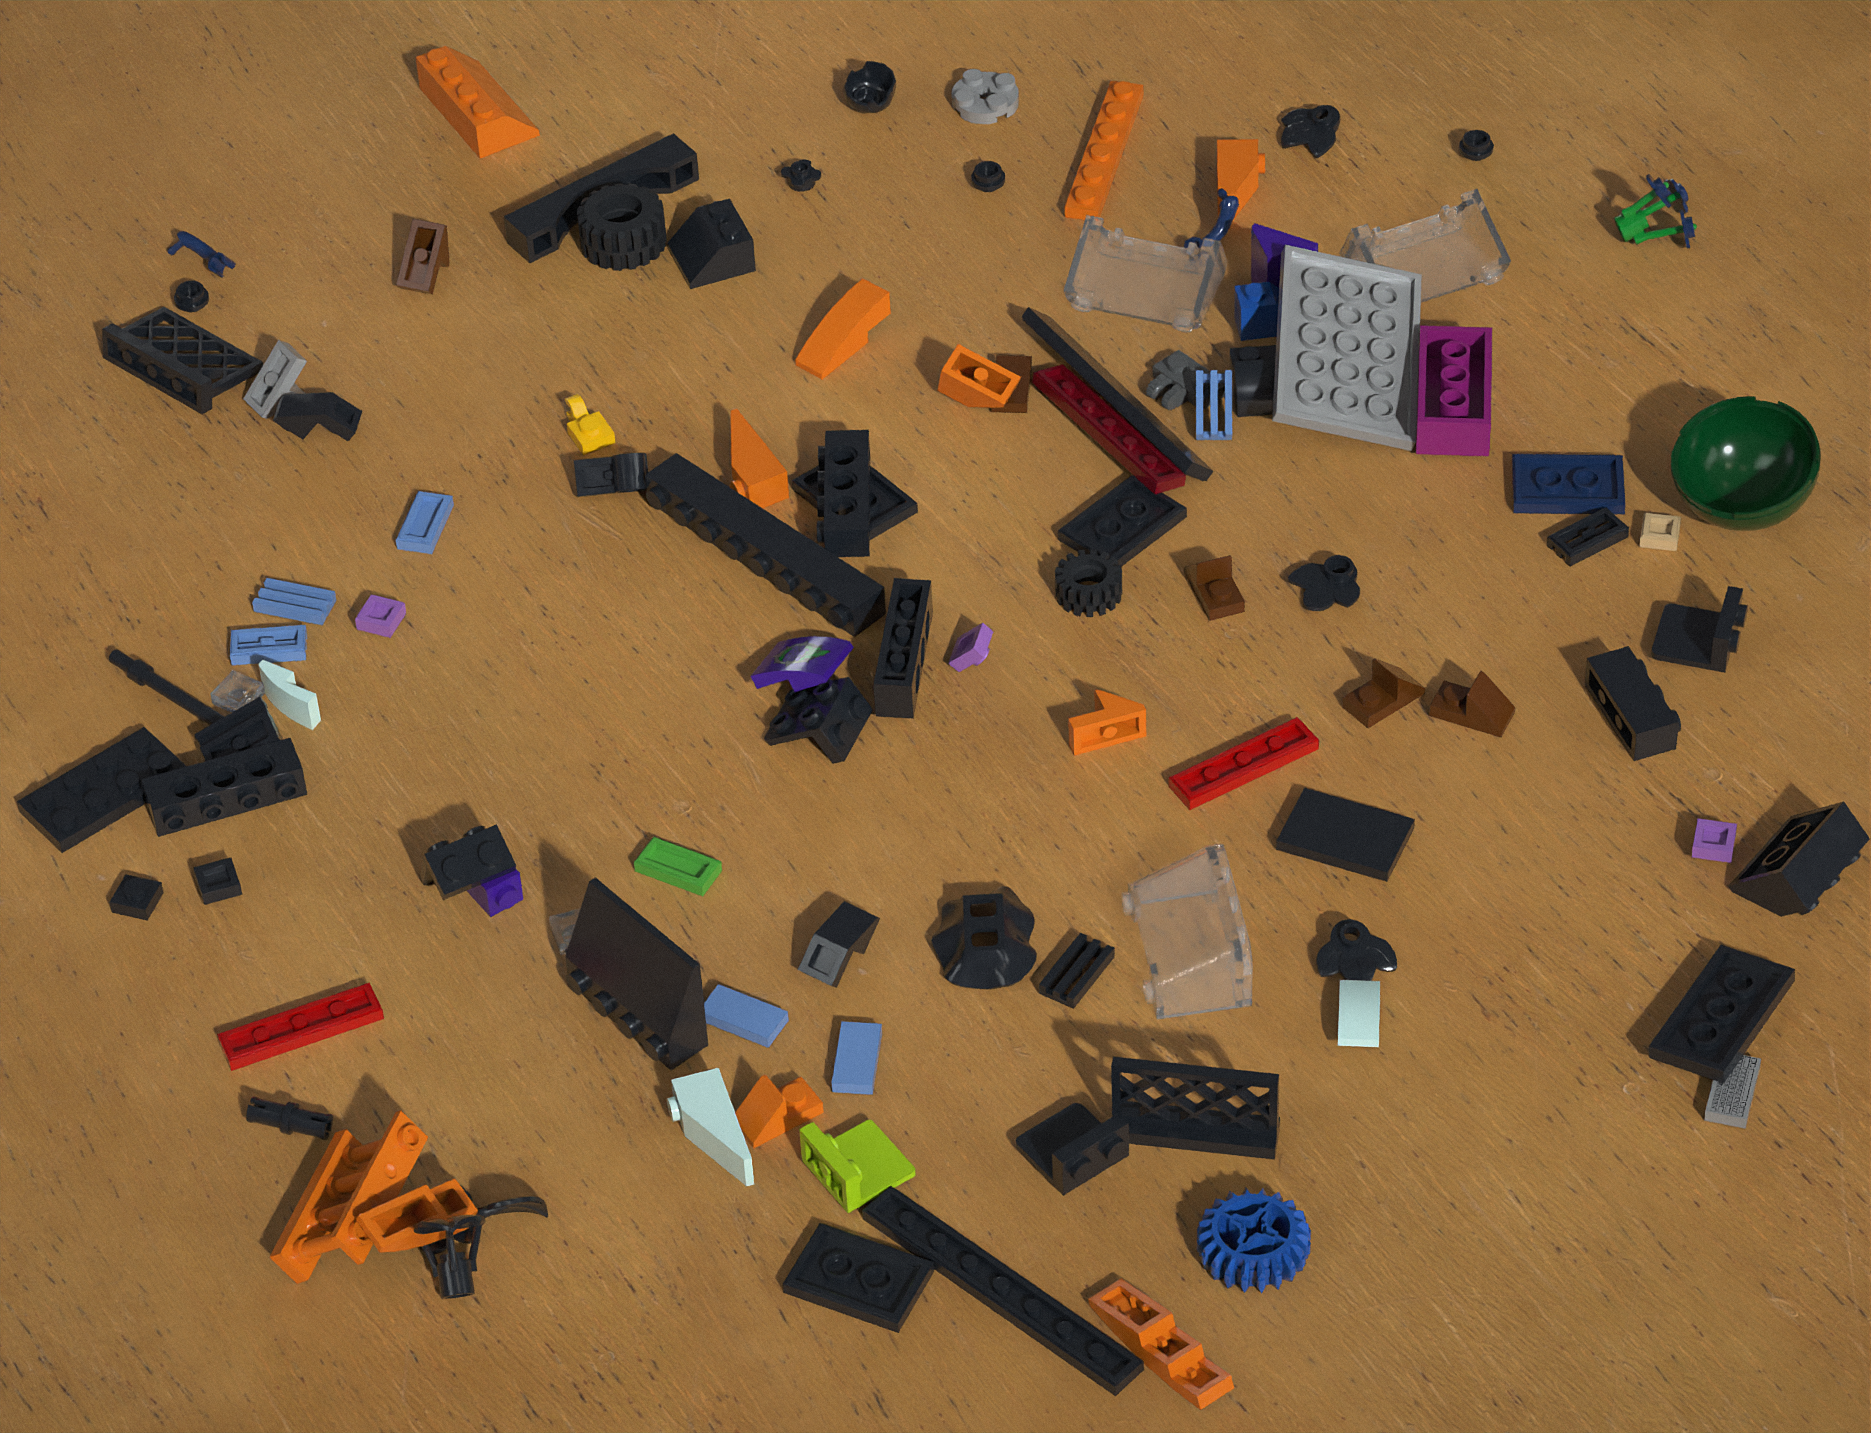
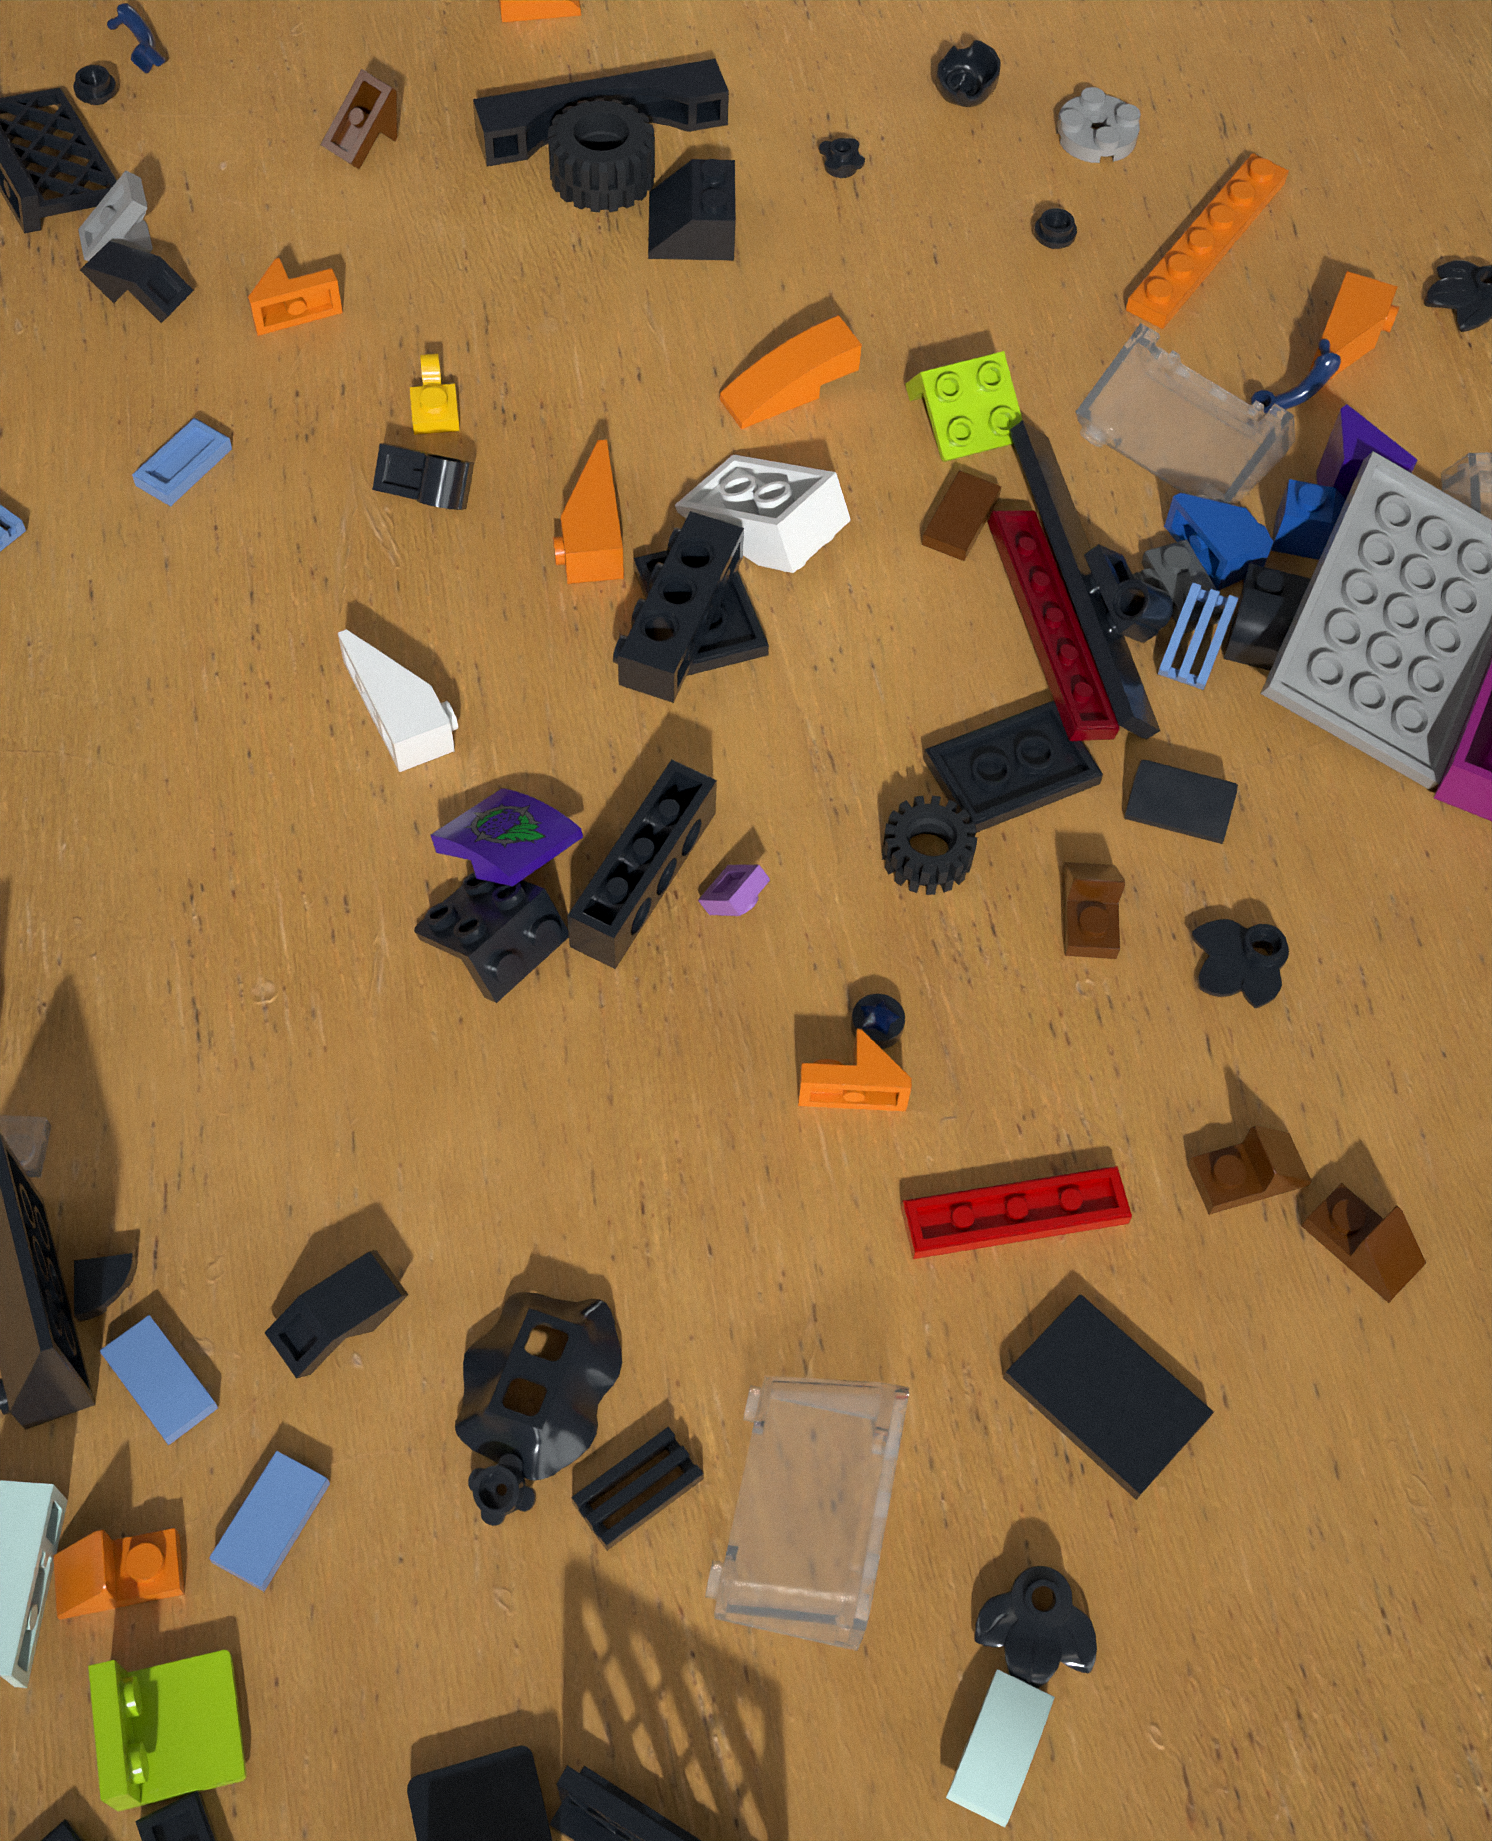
camera: 15 degrees right, 15 degrees up
medium lavender plate [355,594,406,638] -> none
bright green tile [634,836,722,897] -> none
black brick [645,453,886,637] -> none
orange slope [937,344,1021,408] -> none
none -> orange slope [248,257,343,336]
none -> white slope [338,629,458,772]
none -> black plate [468,1454,536,1526]
none -> white slope [675,454,851,573]
none -> black tile [851,994,905,1049]
none -> lime bracket [905,351,1022,462]
none -> black plate [1084,544,1173,643]
none -> black slope [1124,760,1238,844]
none -> blue slope [1164,493,1274,591]

